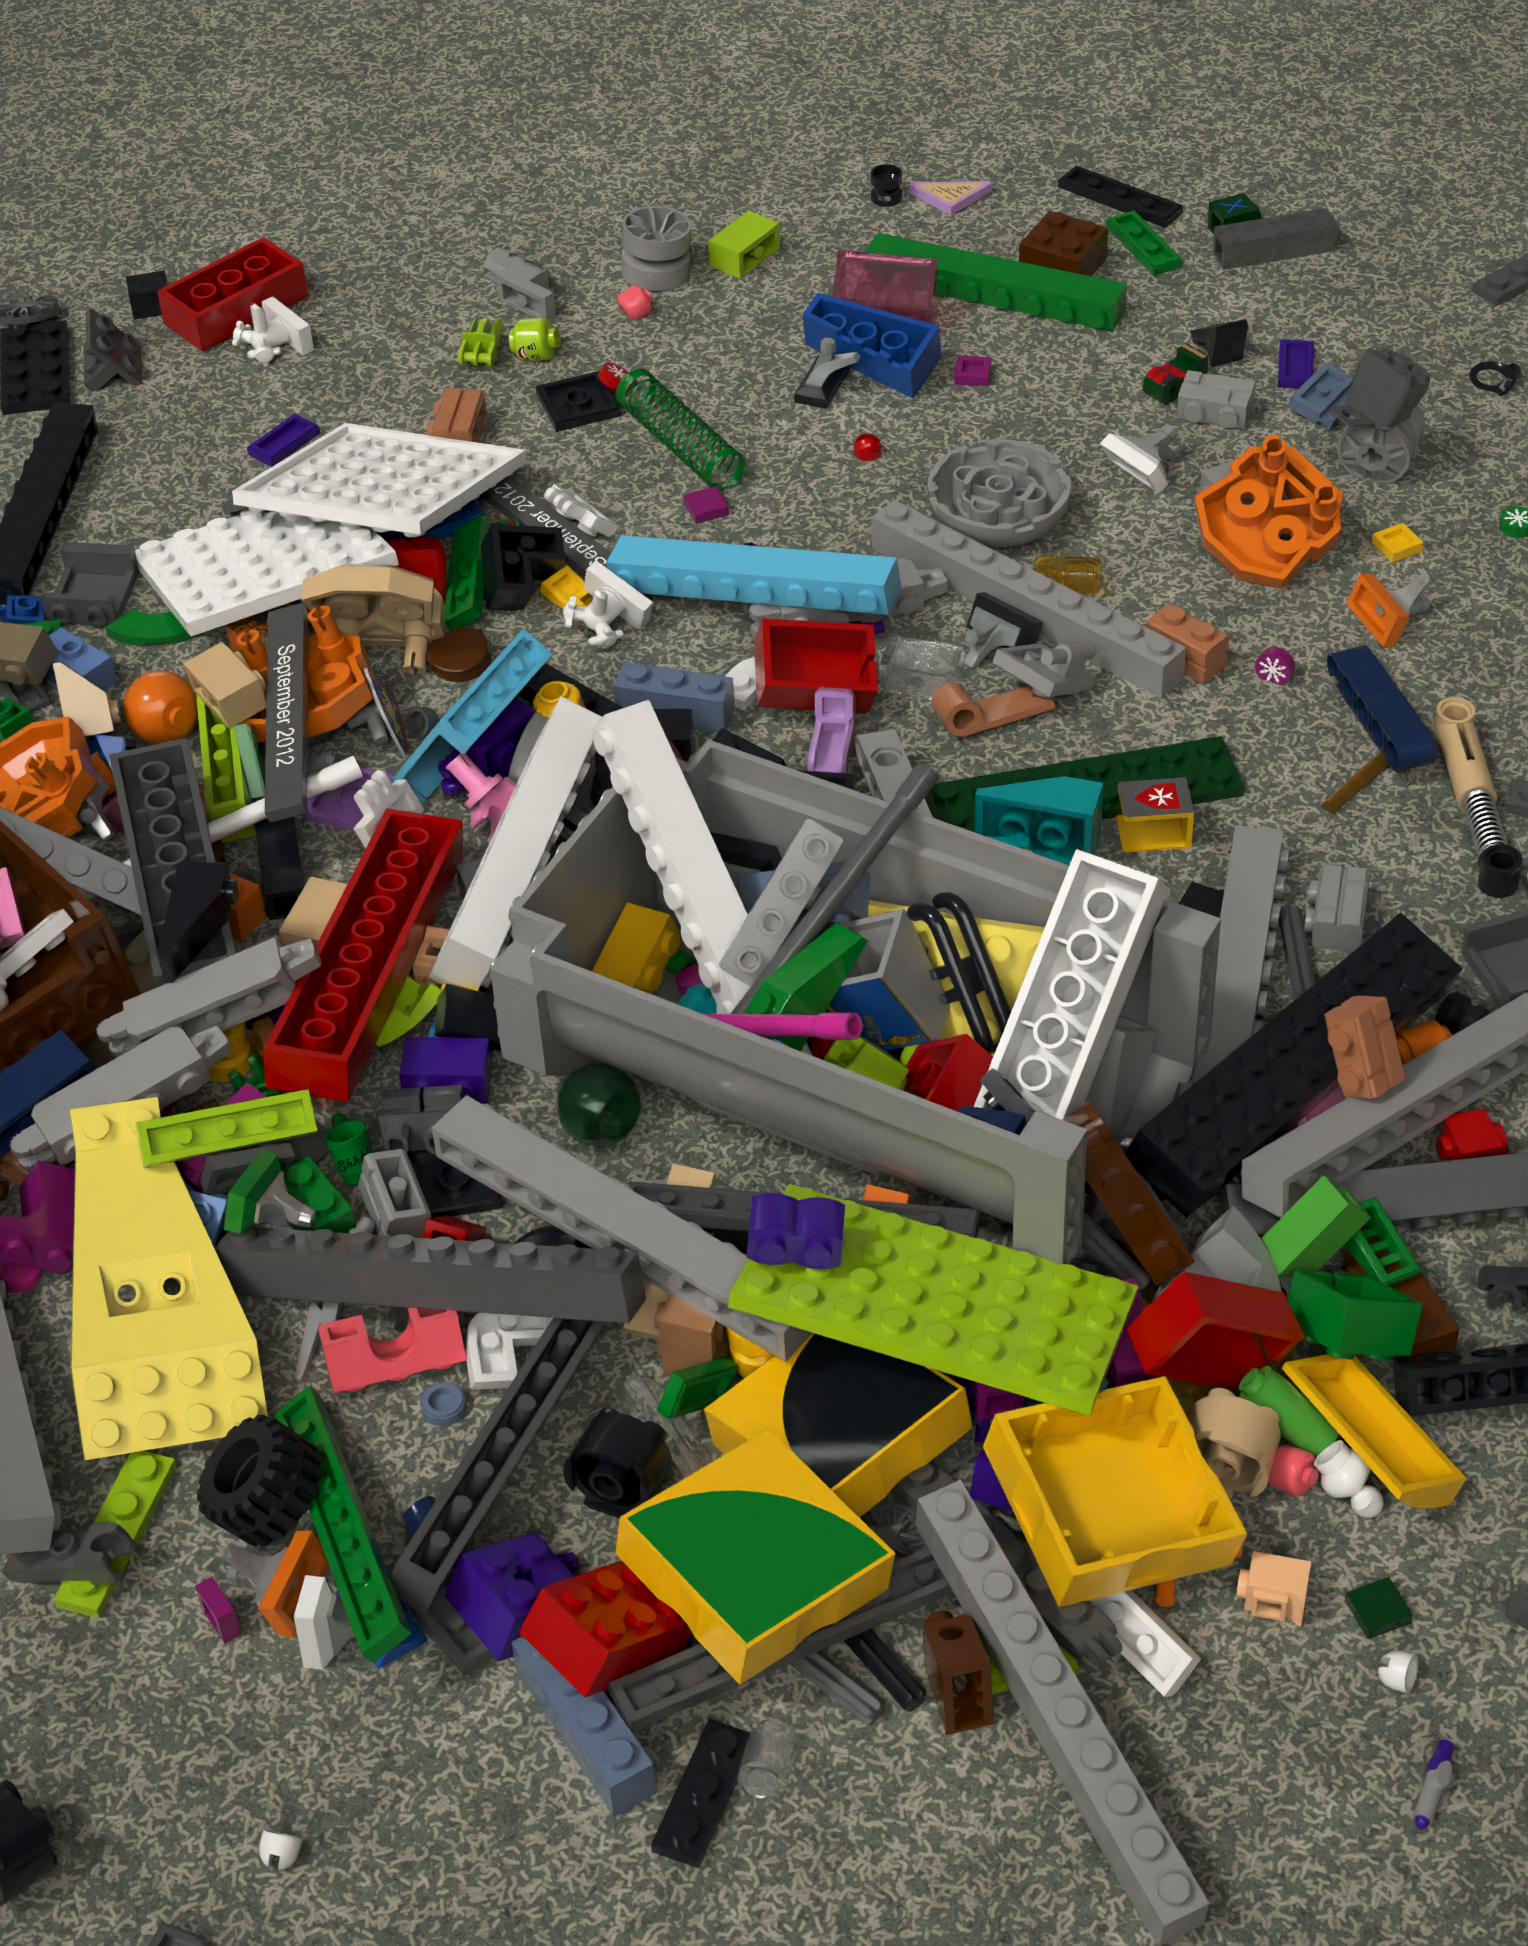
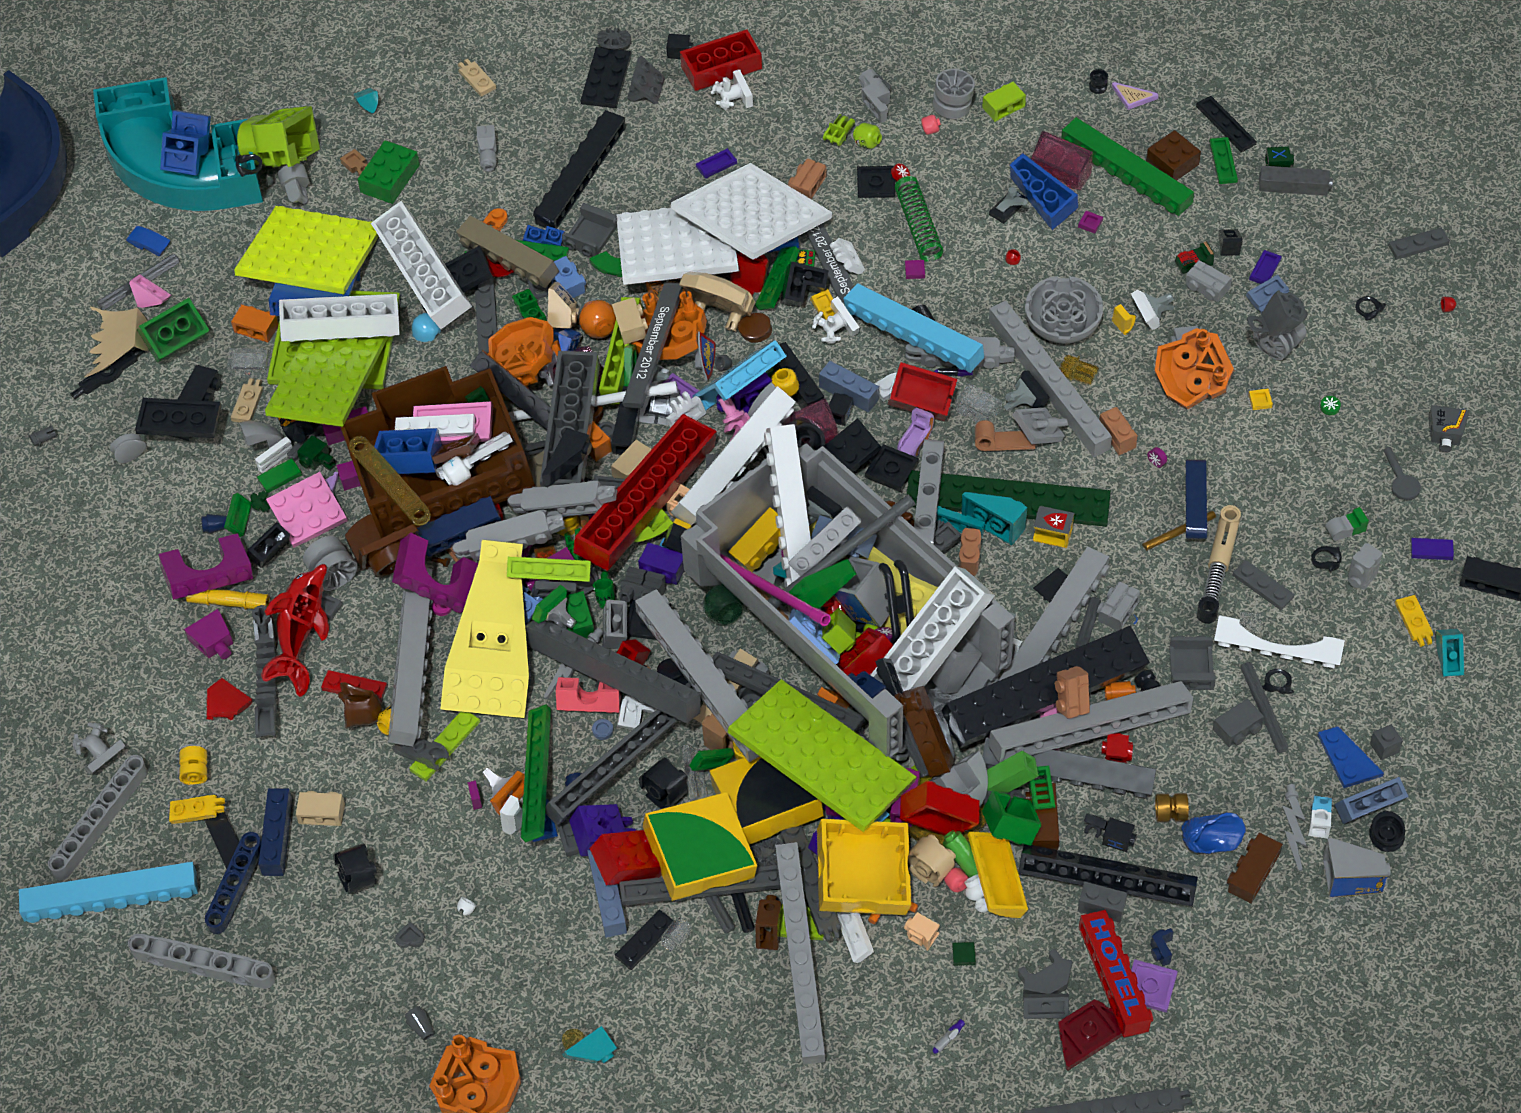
camera: 20 degrees right, 10 degrees up
black tyre [197,1415,322,1547] -> none
dark purple brick [747,1193,845,1269] -> none
orange piece [1346,572,1432,647] -> none
white hinge [1378,1651,1418,1694] -> none
none -> sticker [639,391,680,425]
none -> yellow tile [1112,304,1136,335]

